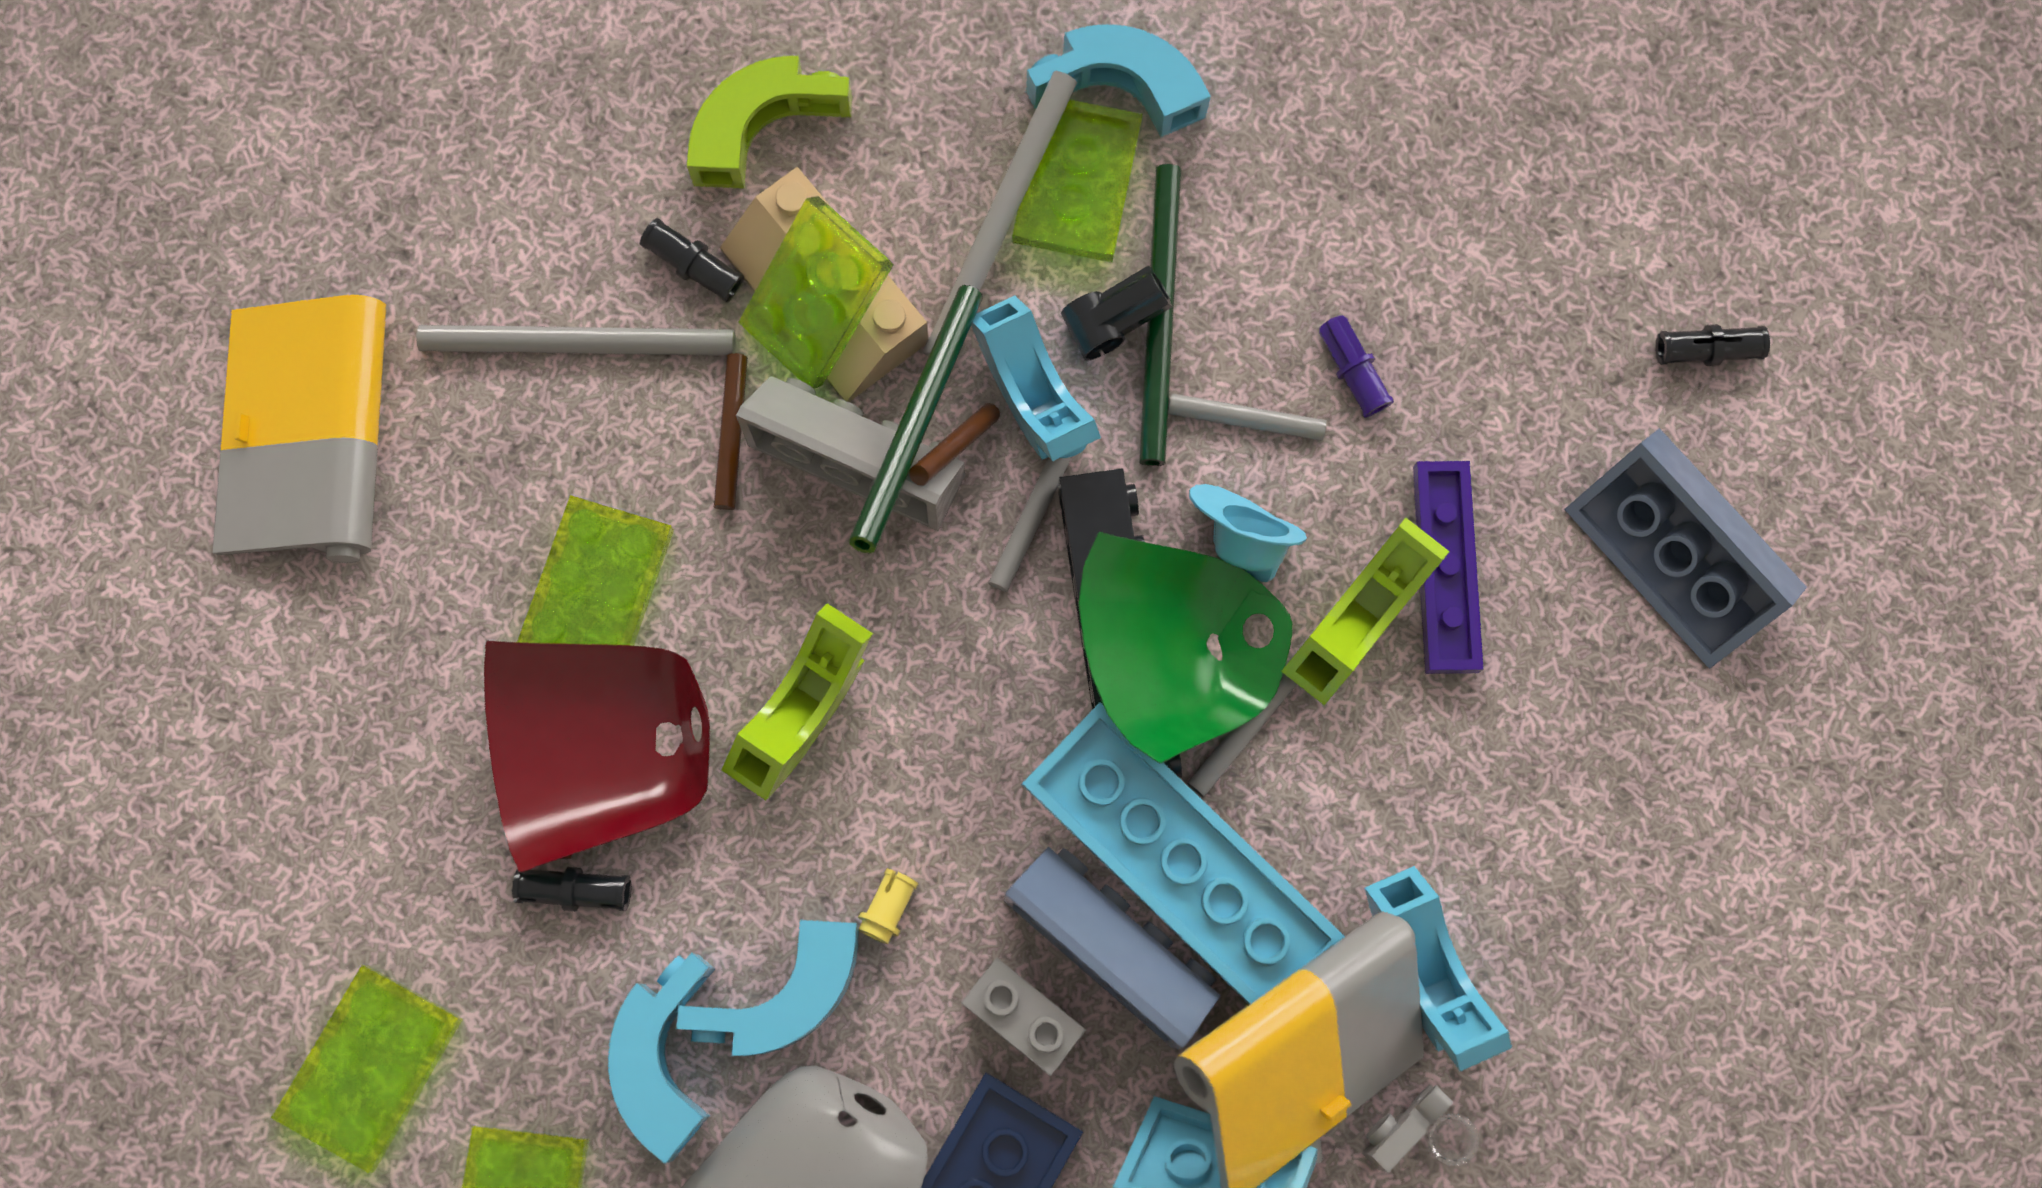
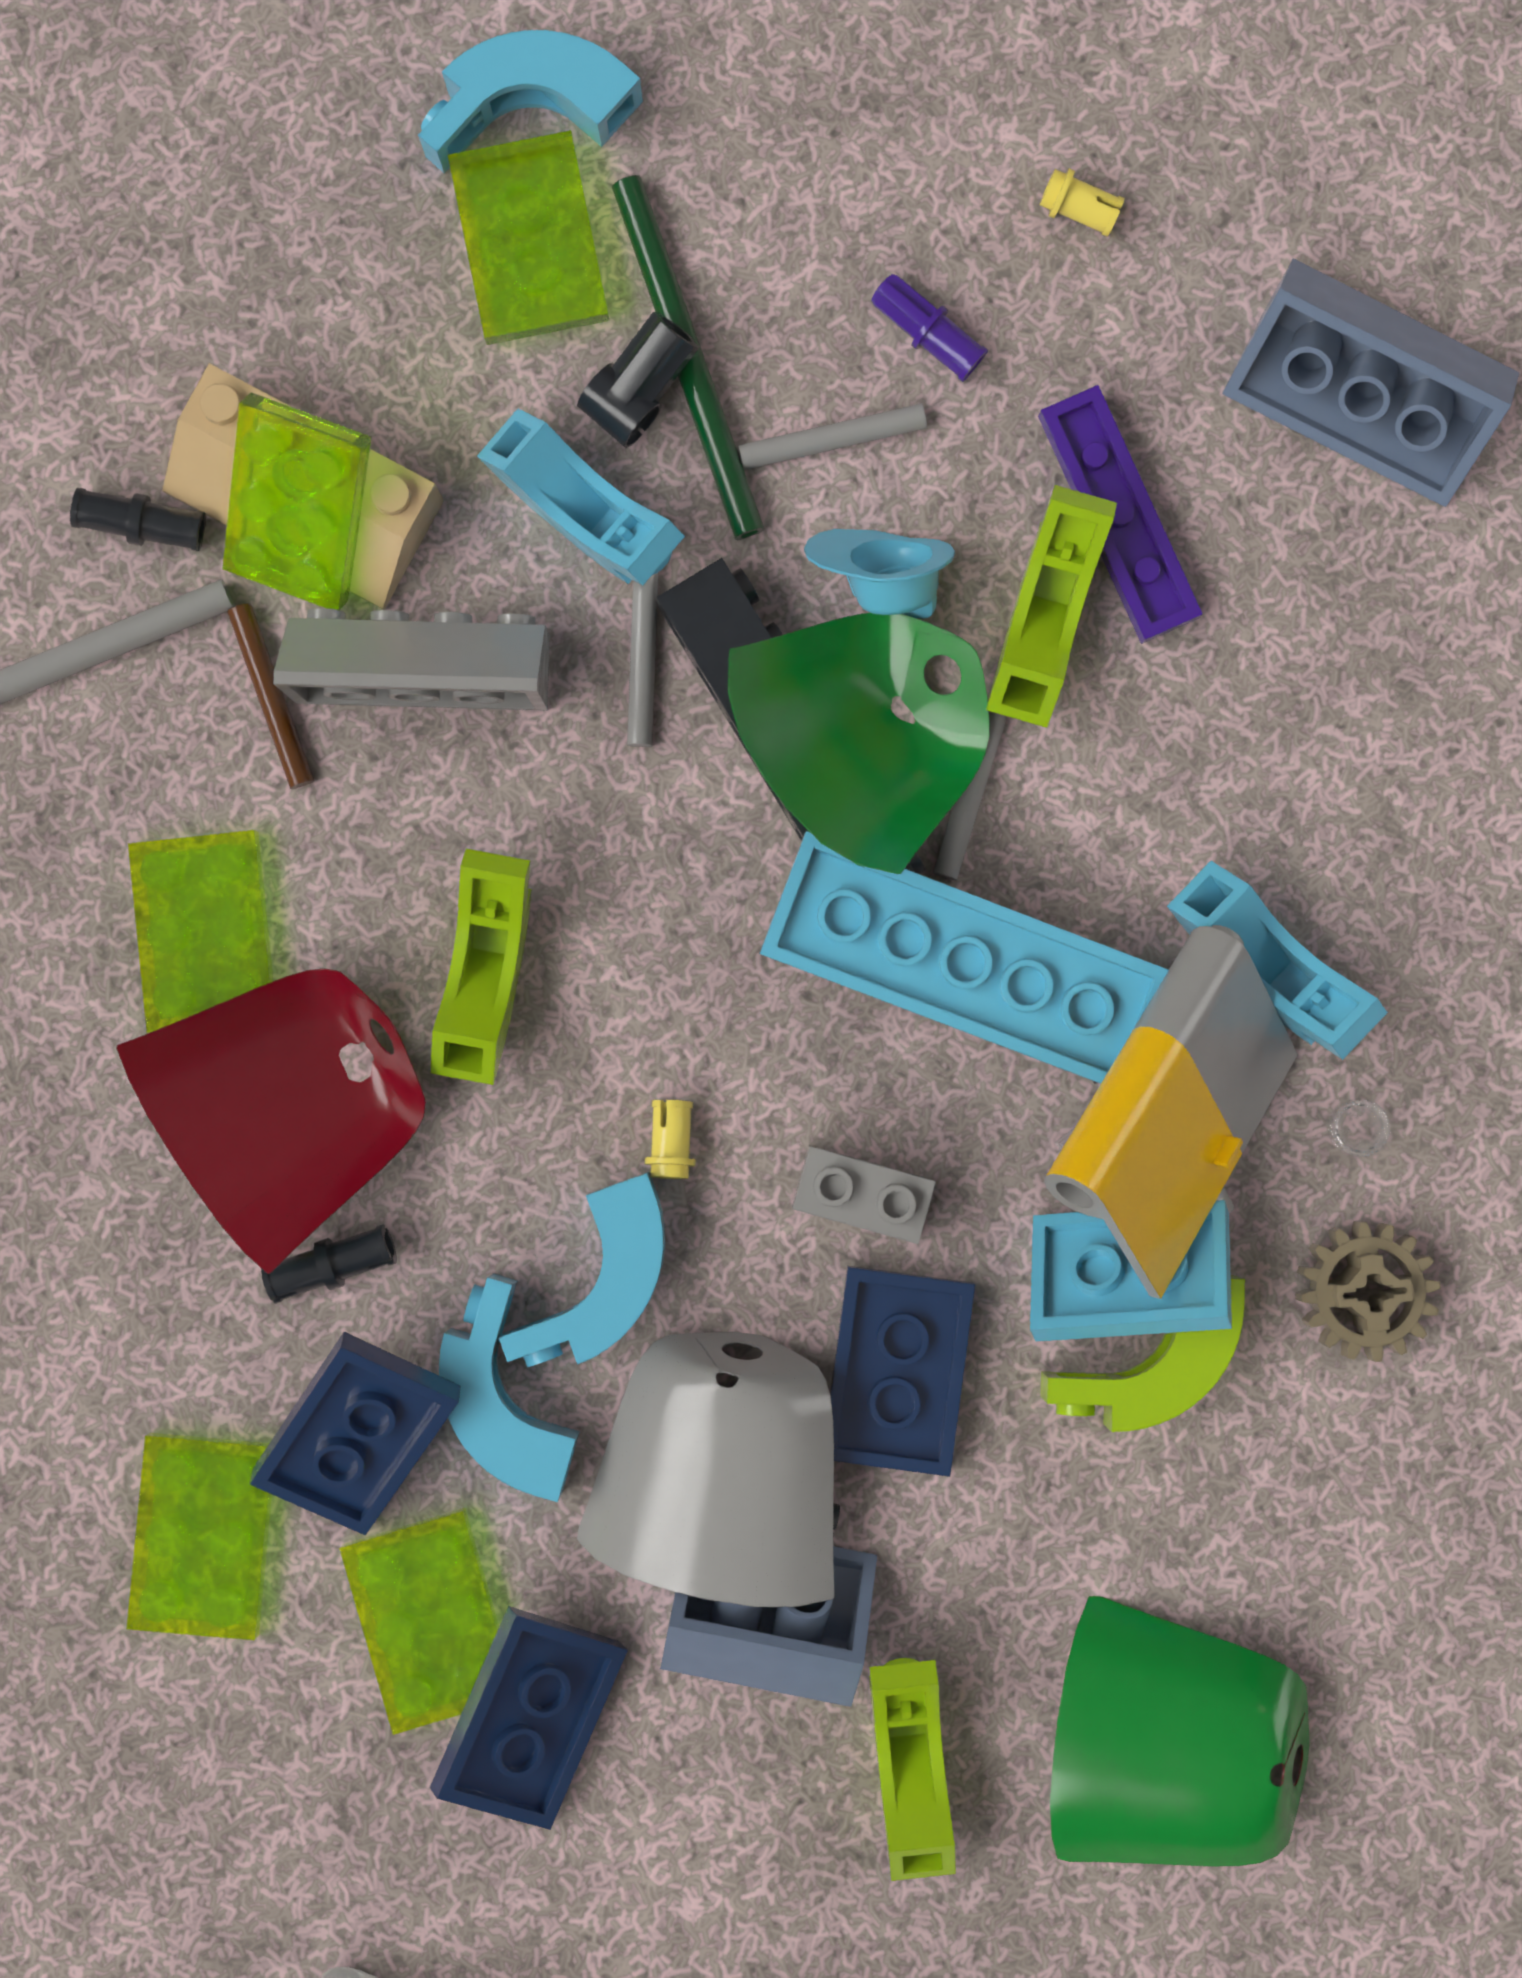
camera: 20 degrees left, 10 degrees up
lime arch [687,56,852,189] -> none
dark green piece [849,285,983,554] -> none
reddish brown bar [909,403,1000,486] -> none
light grey piece [923,71,1077,356] -> none
sand blue slope [1004,847,1221,1049] -> none
light grey plate [1362,1085,1453,1173] -> none
black pin [1655,324,1770,366] -> none
none -> dark blue plate [250,1332,461,1536]
none -> light yellow pin [1039,168,1125,237]

